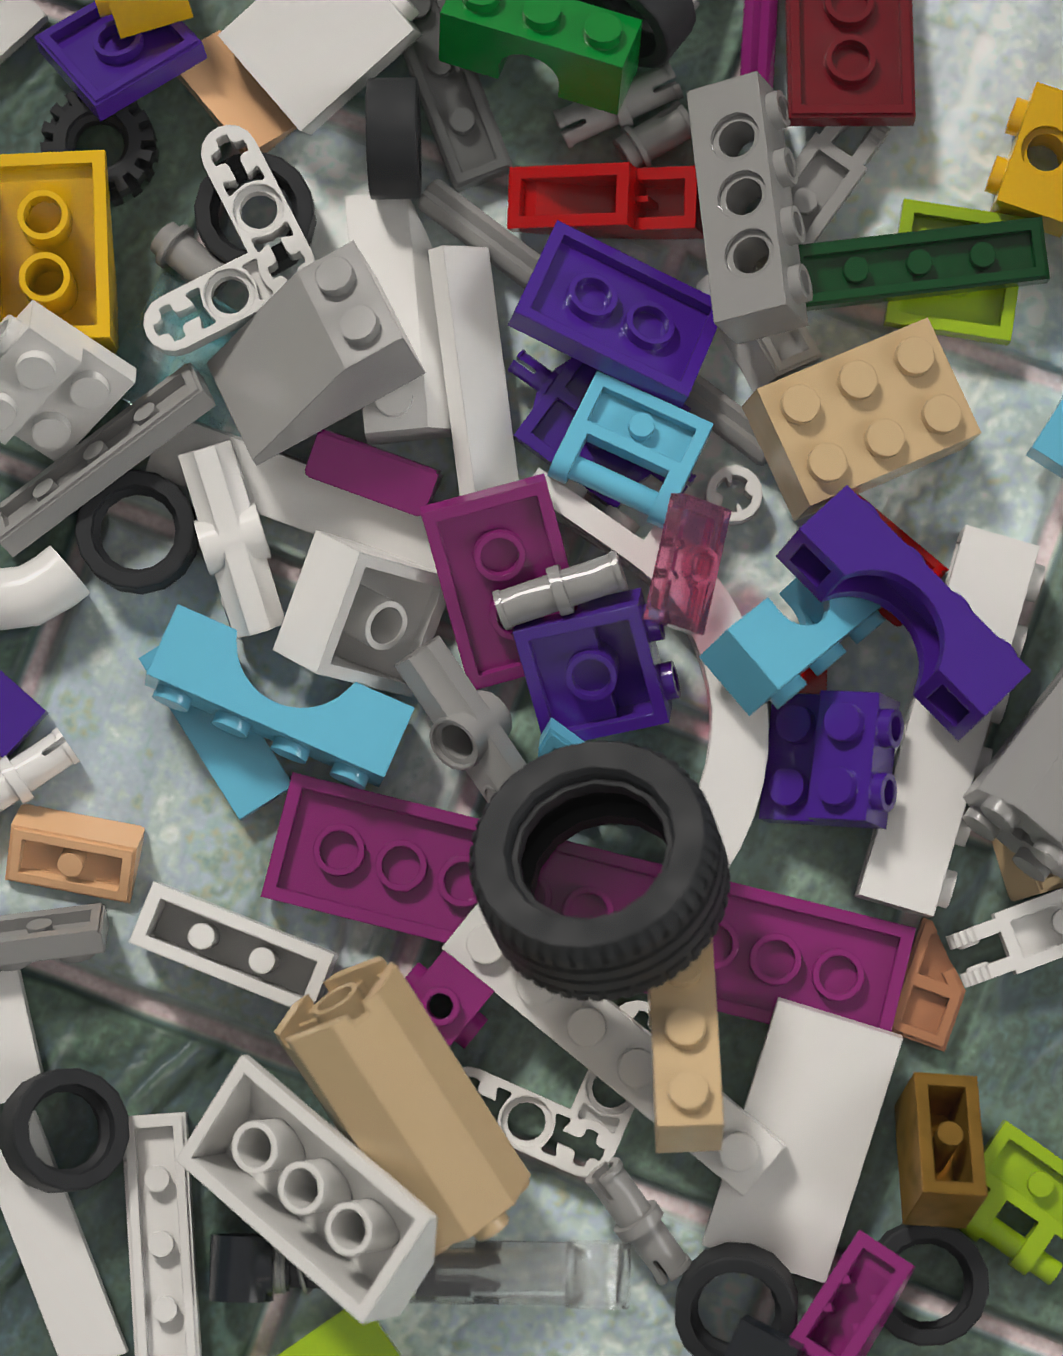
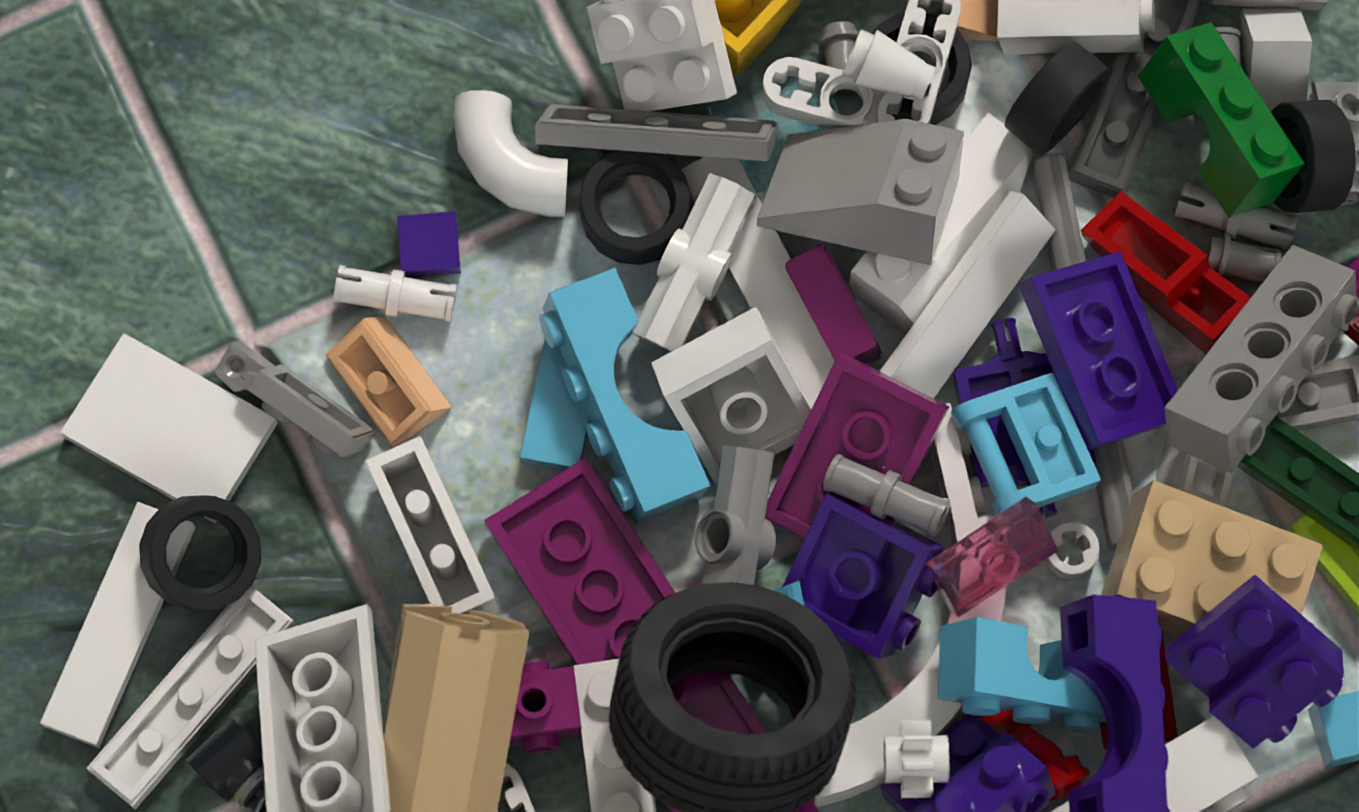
camera: 40 degrees right, 10 degrees down
none -> white cone [842,29,935,100]
none -> white gear [883,720,949,798]
none -> red plate [1012,725,1090,801]
none -> dark purple plate [1165,574,1344,749]

